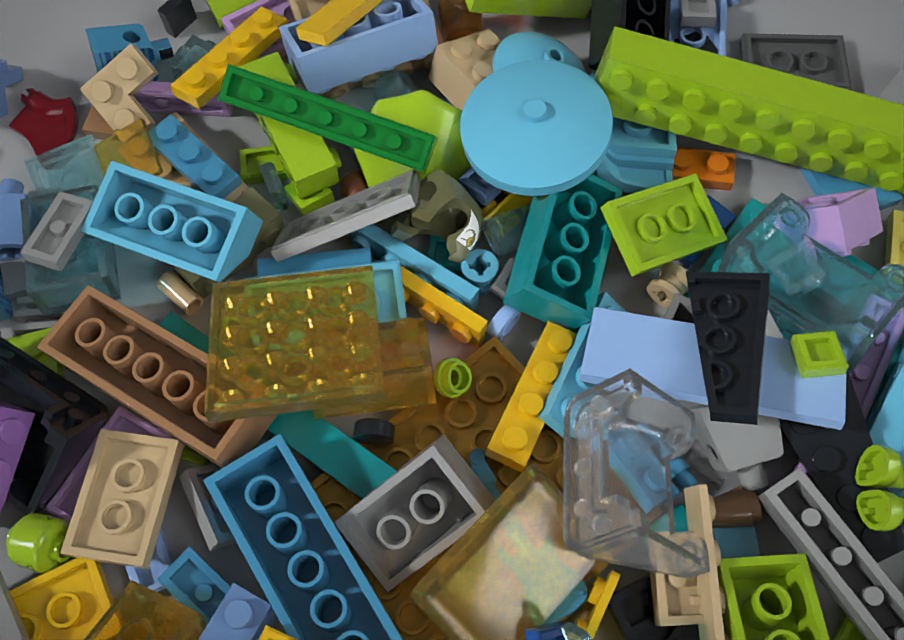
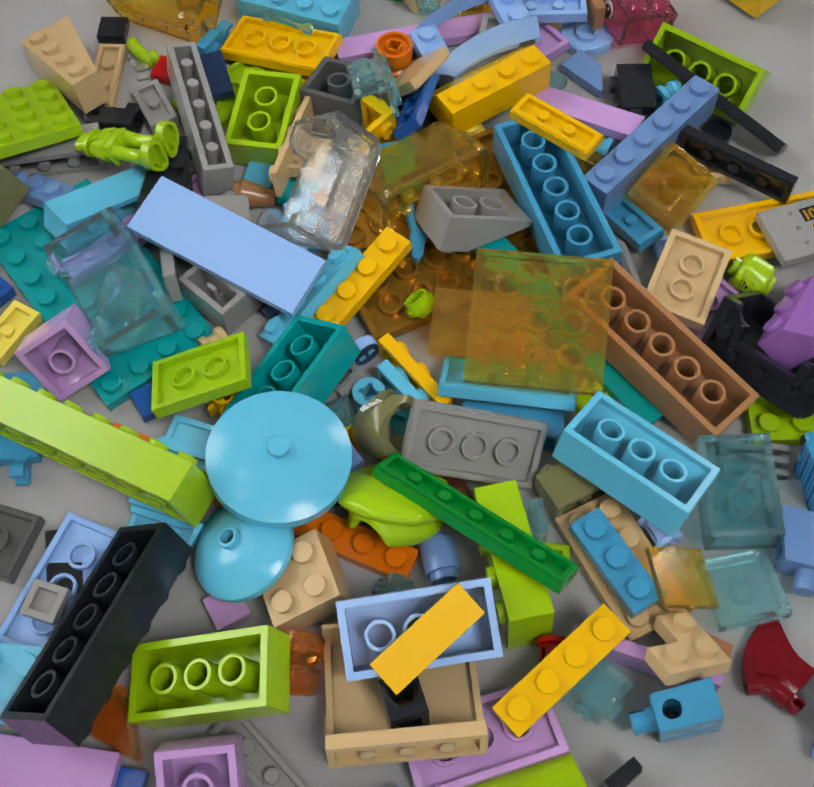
camera: 165 degrees left, 5 degrees down
light grey plate [20,191,93,271] -> none
black wing [686,271,770,425] -> none
lime tile [789,331,849,379] -> none

